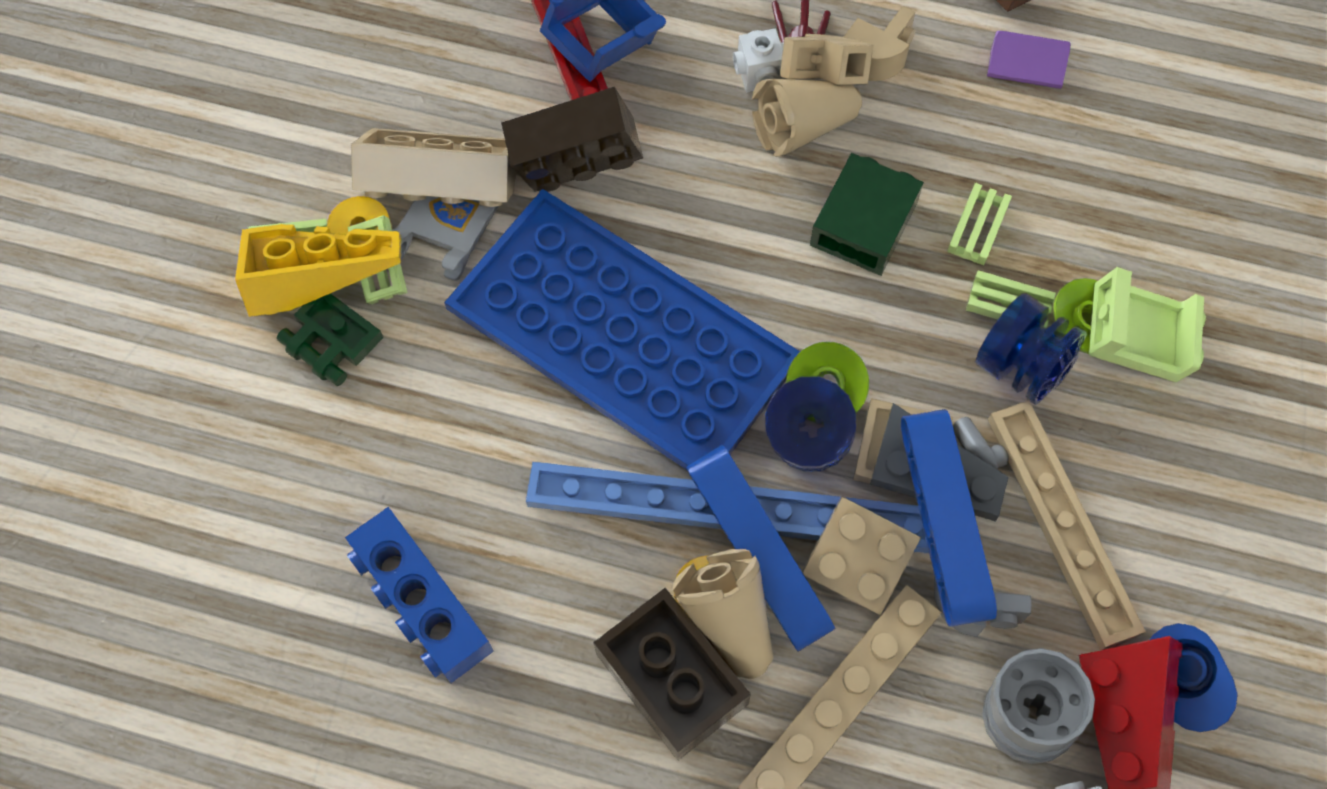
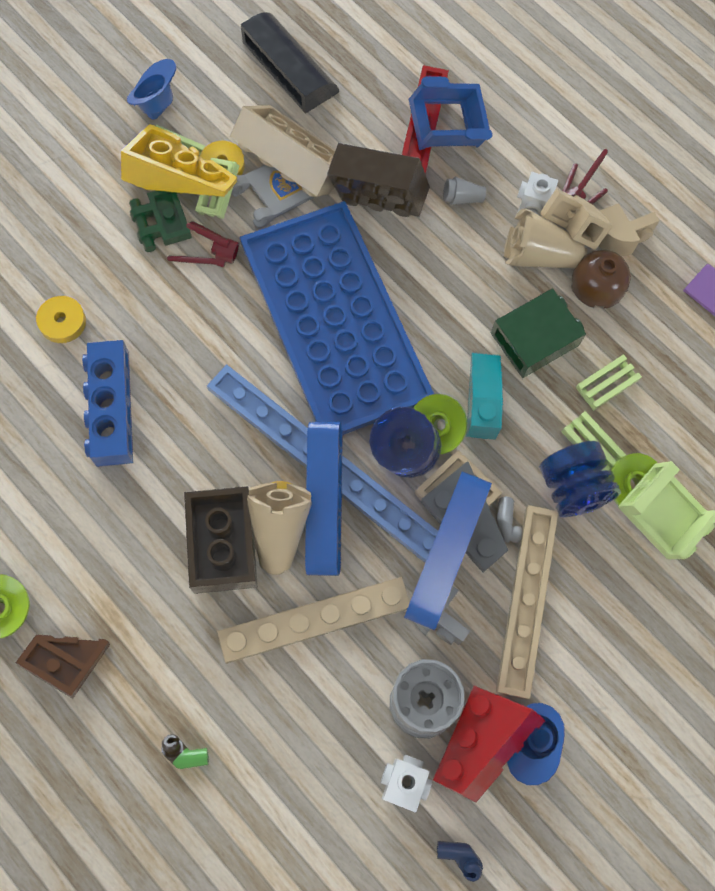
camera: 25 degrees right, 5 degrees up
tan plate [802,496,921,615] -> none
none -> yellow piece [36,296,86,343]
none -> blue piece [127,59,176,120]
none -> dark red plant [167,221,240,268]
none -> black brick [241,12,339,114]
none -> light grey cone [443,177,486,205]
none -> teal slope [466,353,503,440]
none -> reddish brown cylinder [571,250,631,309]

